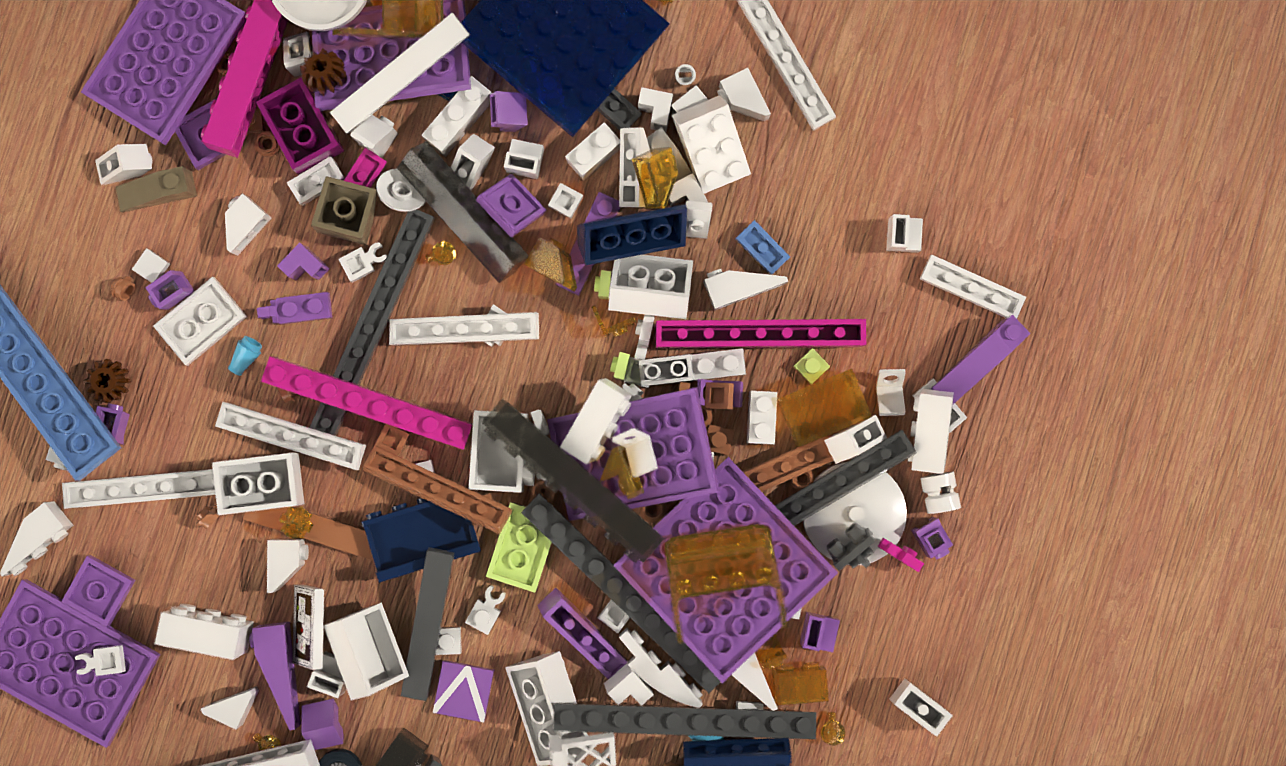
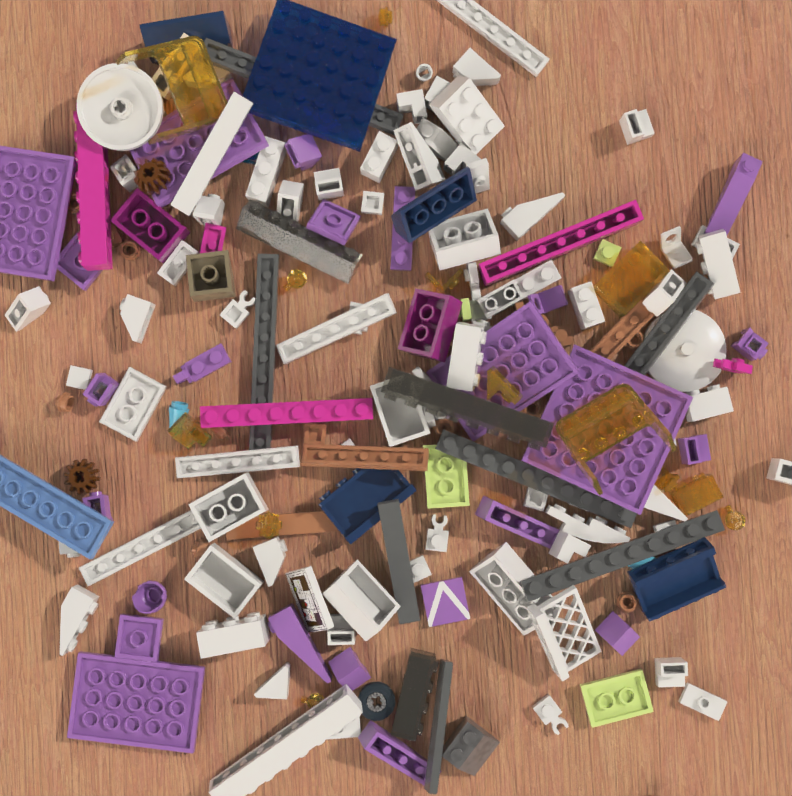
camera: 20 degrees left, 0 degrees up
white plate [75,645,126,676] -> none
dark tan slope [116,166,197,213] -> none
medium lavender piece [277,243,330,280] -> none
white dish [376,168,428,212] -> none
clear yellow slope [524,237,577,292] -> none
yellowish green plate [594,270,612,299] -> none
white bracket [612,428,657,477] -> none
clear yellow slope [632,147,678,208] -> none
nougat plate [705,382,734,409] -> none
medium blue plate [736,220,790,275] -> none
dark grey hips [827,522,875,571] -> none
white plate [920,255,1026,319] -> none
white wheel [920,472,961,514] -> none
none -> medium lavender hair [132,580,167,614]
none -> clear yellow piece [167,412,213,450]
none -> white piece [184,543,264,619]
none -> magenta brick [398,288,463,363]
none -> white brick [686,384,734,422]

